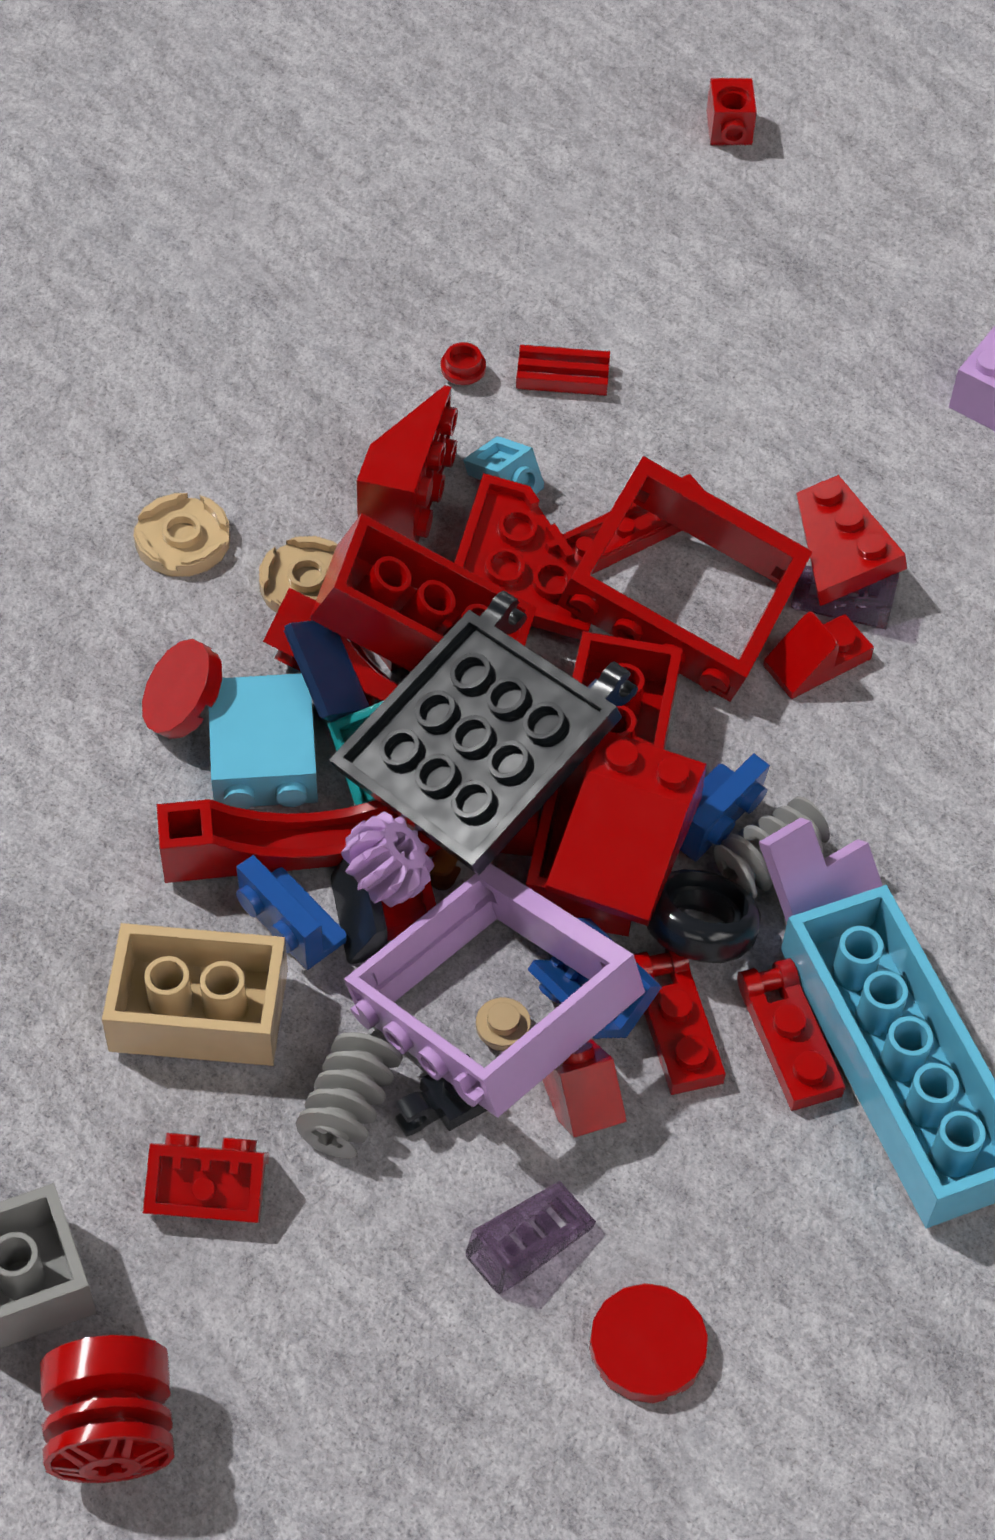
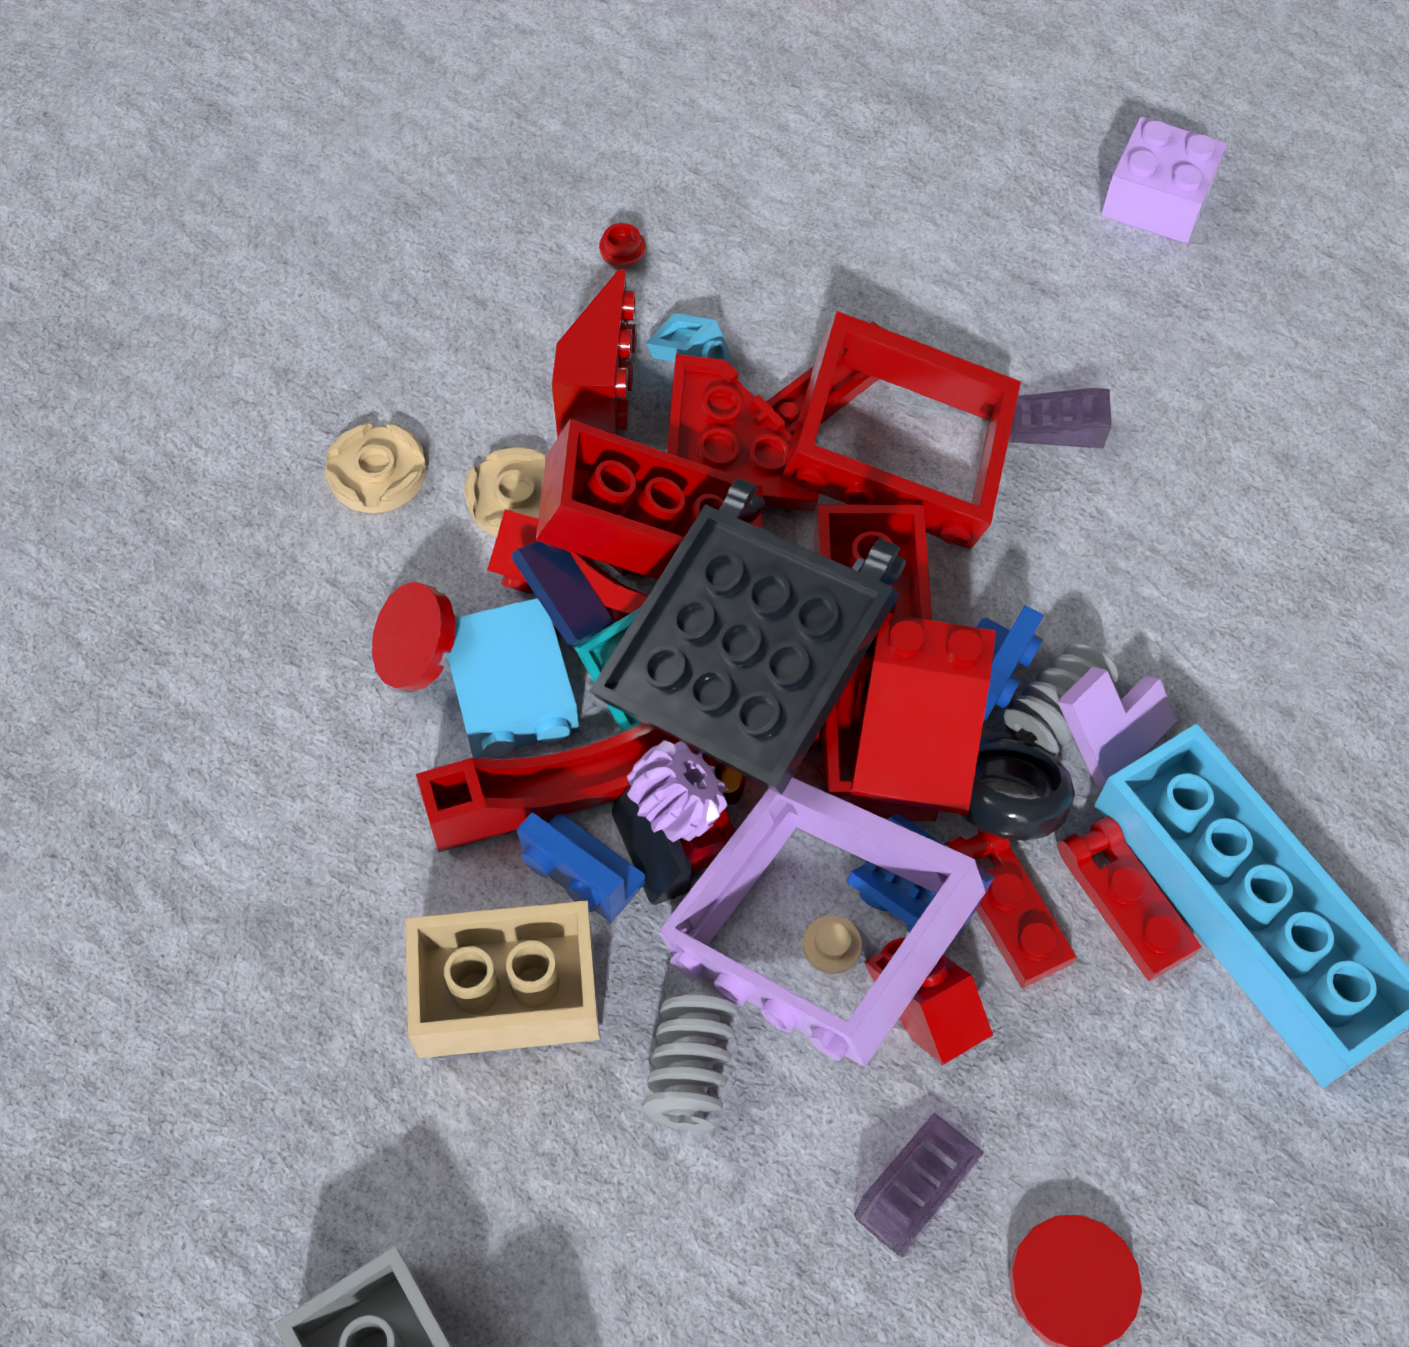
camera: 10 degrees left, 5 degrees up
red bracket [143,1133,270,1223] -> none
black plate [395,1053,488,1137] -> none
red tile [516,344,610,396] -> none
red slope [763,611,874,700] -> none
red wing [796,475,907,606] -> none

